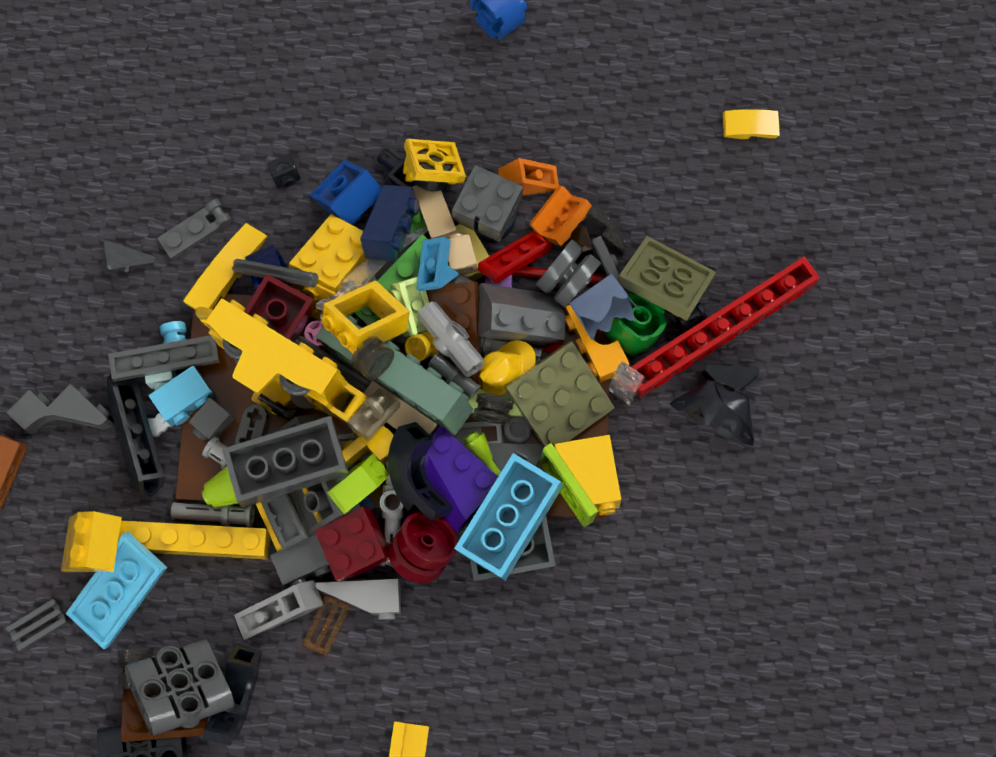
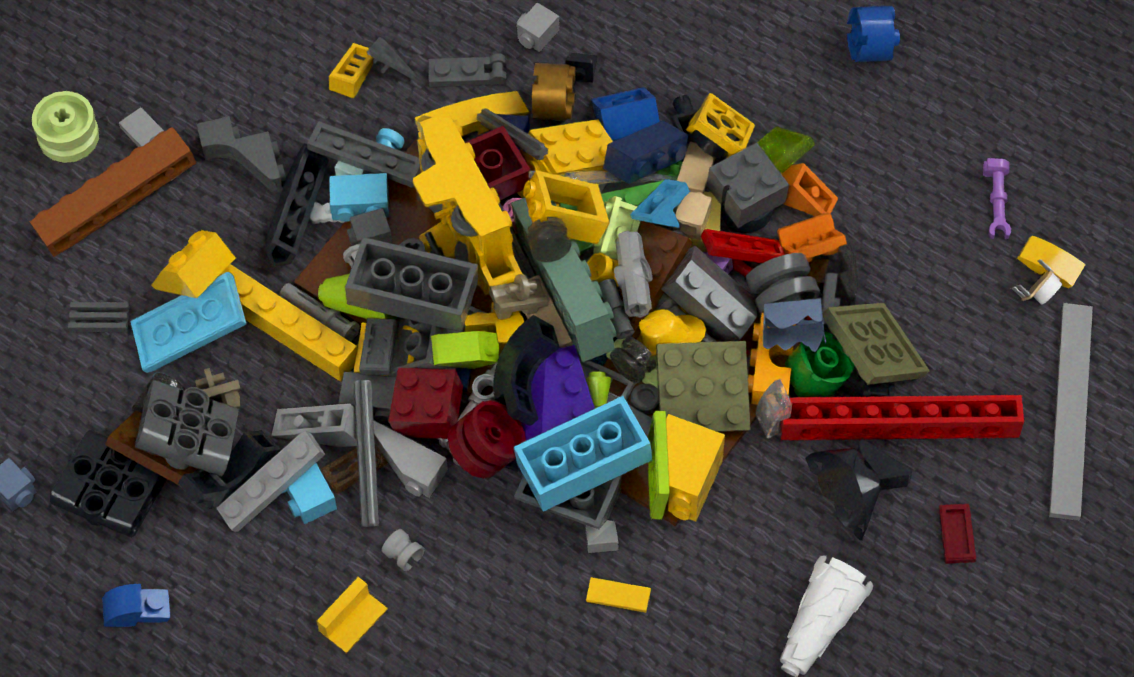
camera: 25 degrees right, 15 degrees down
none -> dark tan hips [195,368,241,408]
none -> light grey plate [217,430,325,532]
none -> medium azure brick [282,463,337,524]
none -> yellow slope [329,43,374,98]
none -> dark grey axle [354,379,379,528]
none -> light grey wheel [382,529,425,571]
none -> light grey brick [516,3,559,52]
none -> pearl gold brick [532,63,575,121]
none -> light grey slope [585,520,618,553]
none -> yellow piece [586,577,651,613]
none -> clear neon green tile [757,126,815,174]
none -> white cone [780,555,873,677]
none -> dark red tile [938,504,976,564]
none -> medium lavender piece [983,158,1011,239]
none -> piece [1012,259,1062,305]
none -> light grey tile [1049,303,1093,521]

